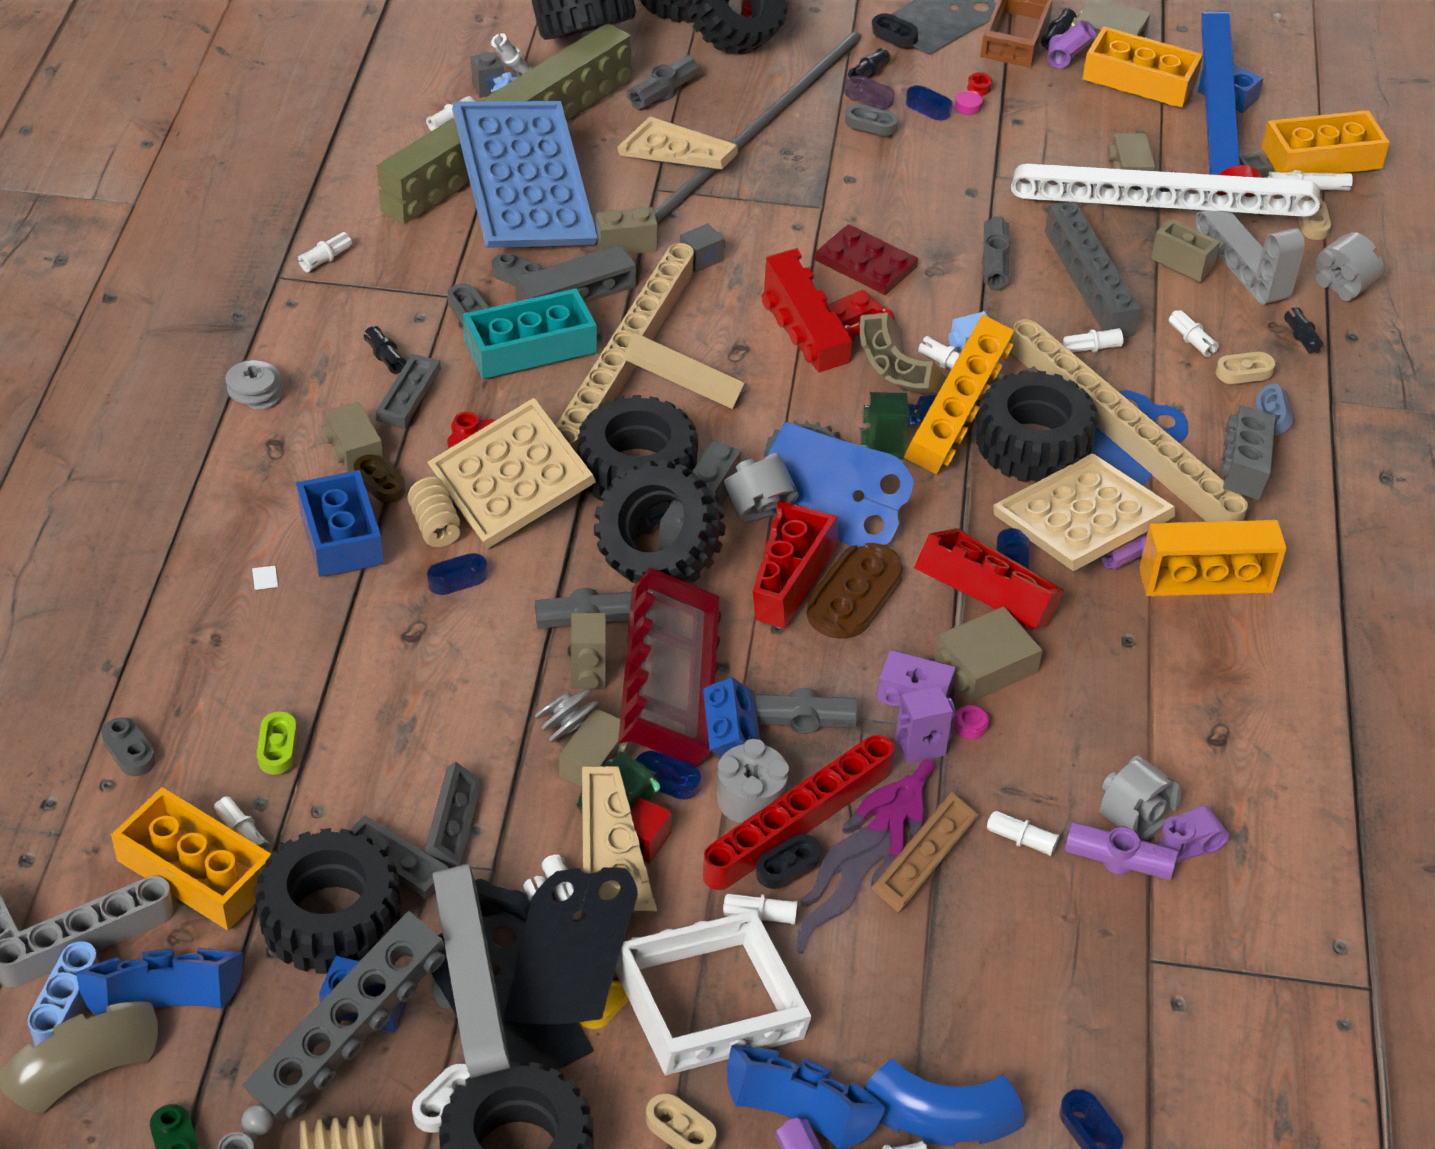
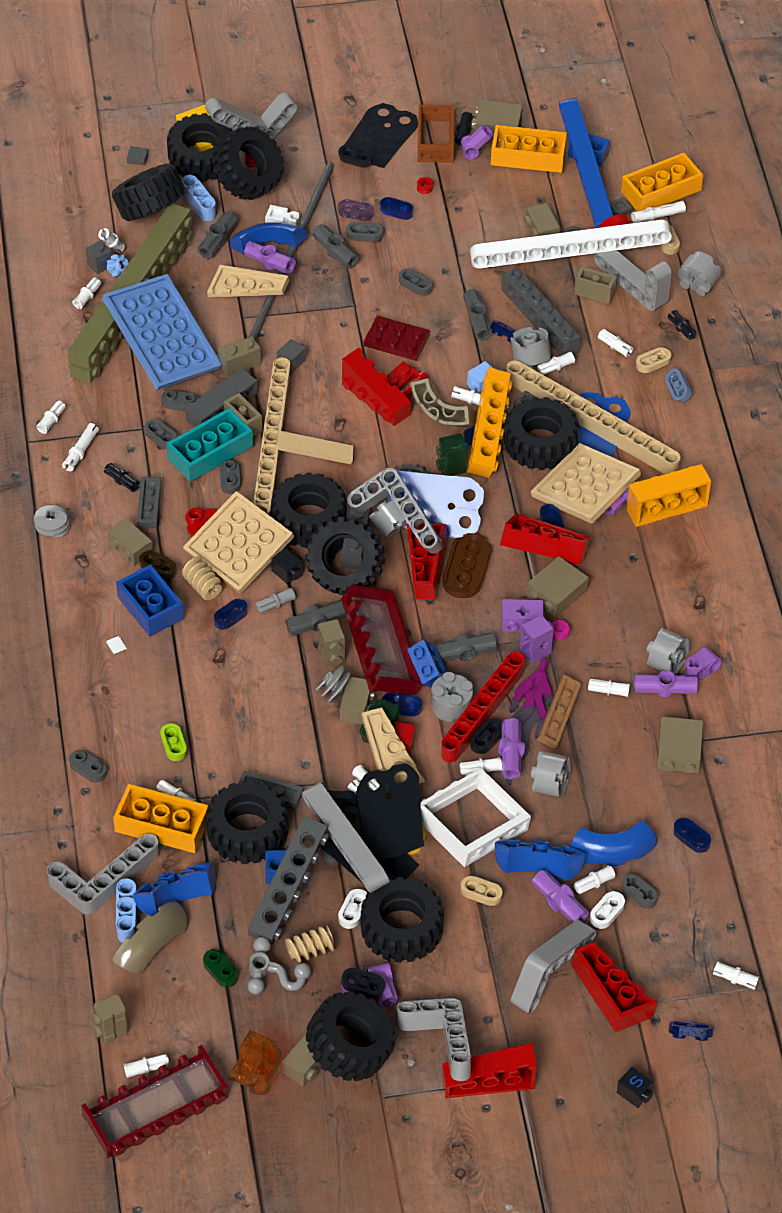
camera: 15 degrees left, 5 degrees up
dark grey plate [424,762,482,868] -> none
black pin [848,48,890,84] -> none
dark pink tile [955,91,982,115] -> none
dark grey brick [1220,405,1275,500] -> none
none -> white pin [62,423,99,471]
none -> light blue beam [181,175,216,221]
none -> dark grey plate [220,460,241,494]
none -> dark tan brick [224,393,263,436]
none -> blue brick [230,222,307,254]
none -> medium lavender piece [244,241,296,274]
none -> light grey axle [256,588,296,613]
none -> white plate [265,205,299,225]
none -> black brick [271,548,302,585]
none -> dark grey piece [312,224,359,269]
none -> light grey beam [347,468,443,554]
none -> dark grey plate [399,269,432,296]
none -> clear blue plate [490,320,516,343]
none -> medium lavender piece [498,718,525,779]
none -> light grey brick [511,327,551,368]
none -> light grey brick [531,751,571,797]
none -> dark tan brick [657,716,703,773]

